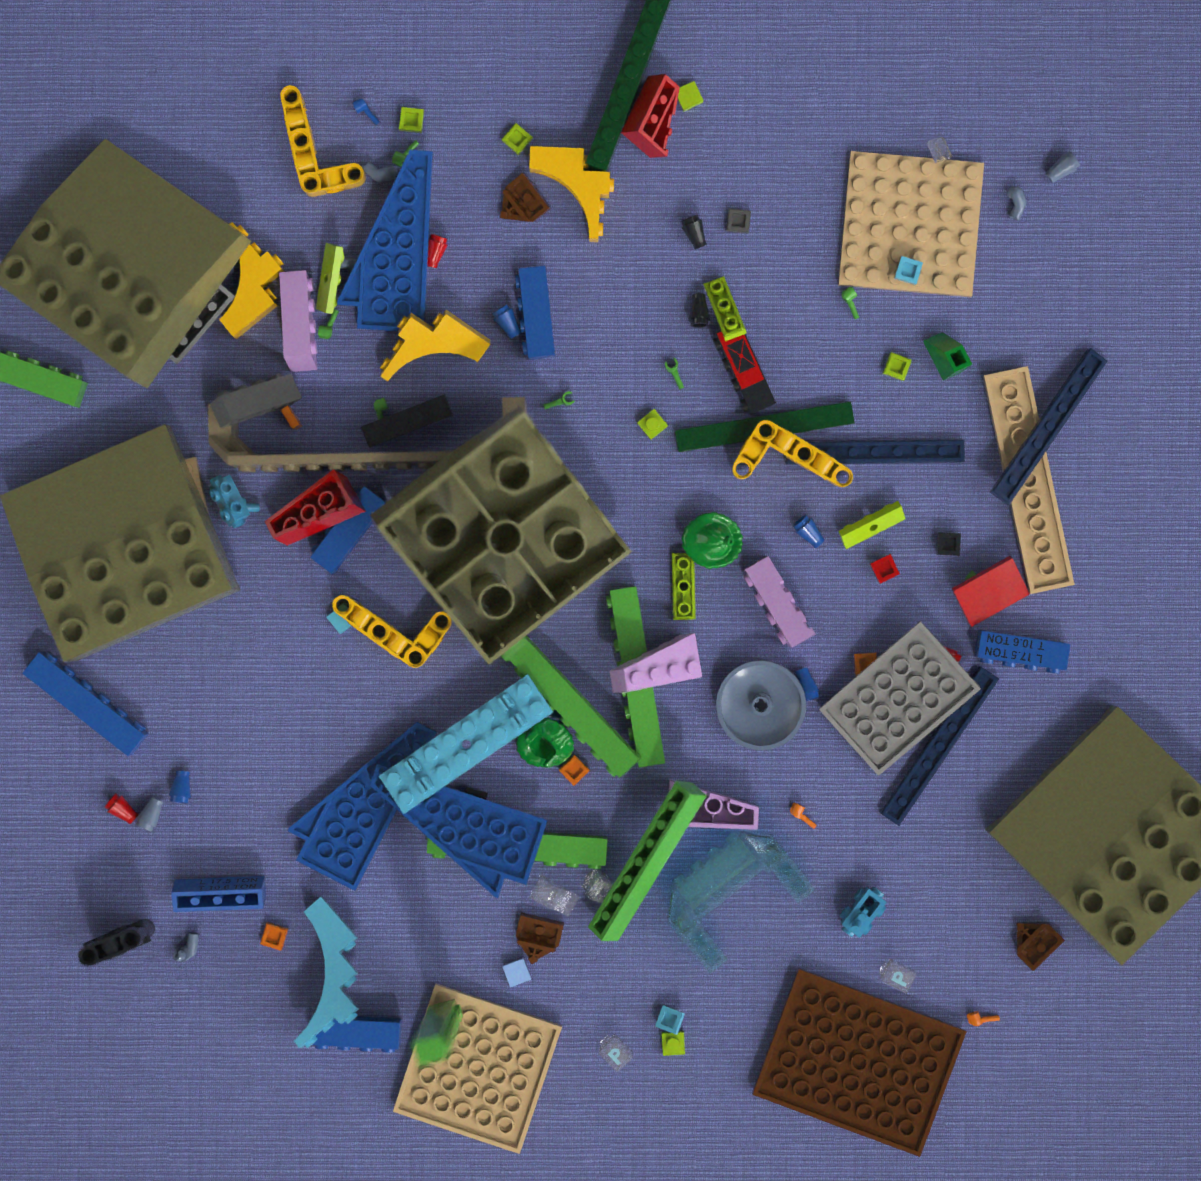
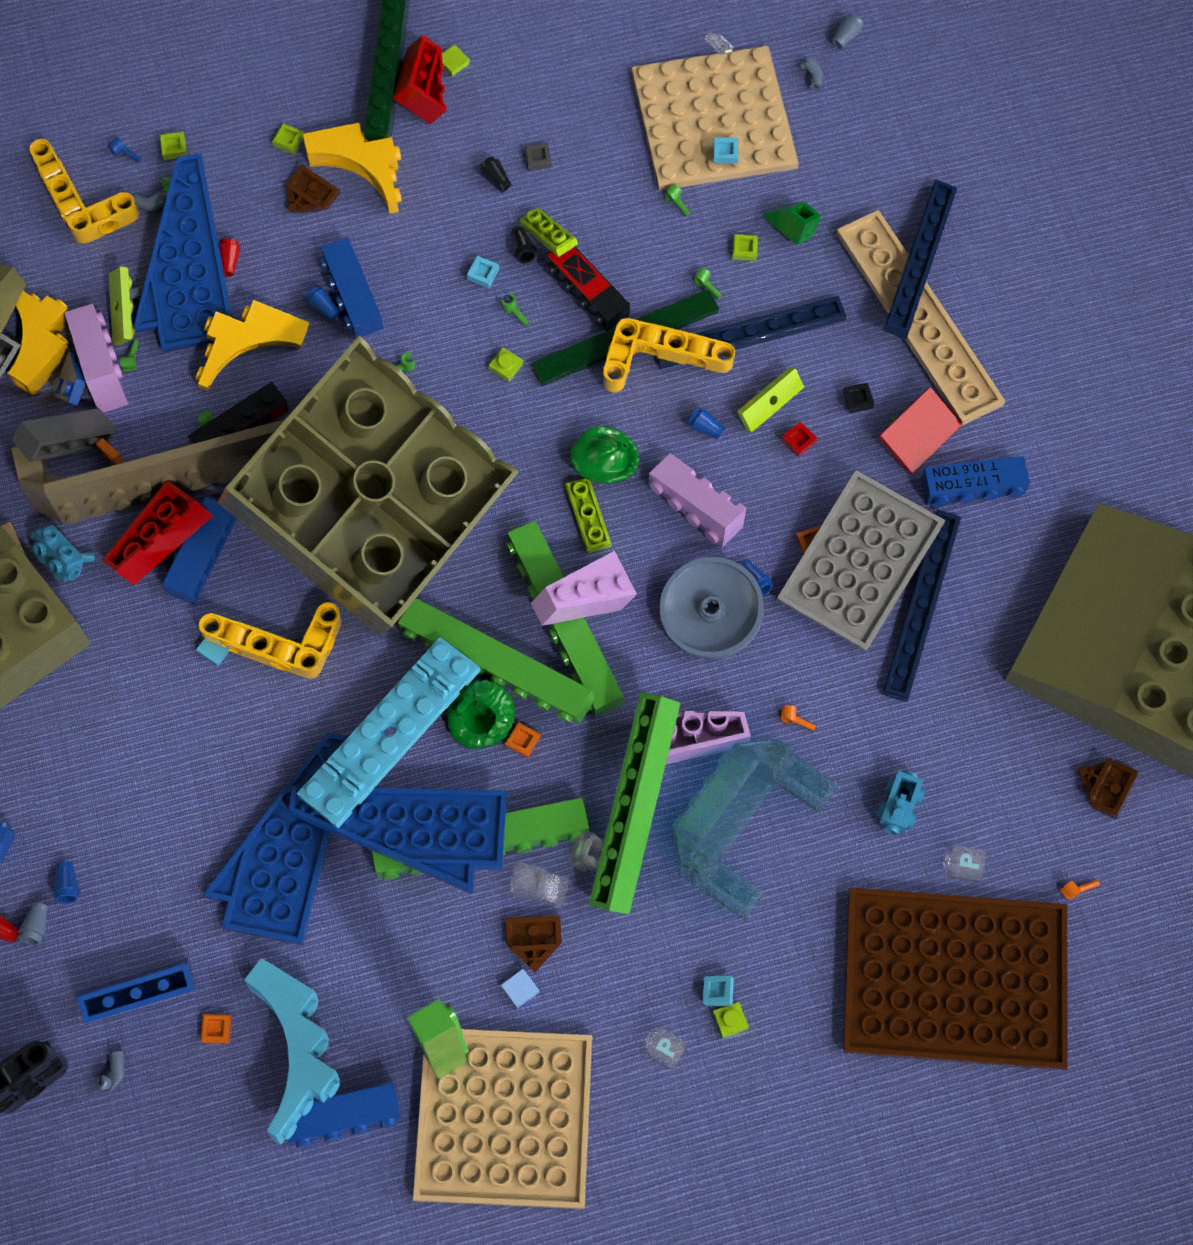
camera: 15 degrees left, 20 degrees down
none -> wing [52,351,86,406]
none -> medium azure plate [467,256,500,289]
none -> bright green hand [694,267,722,299]

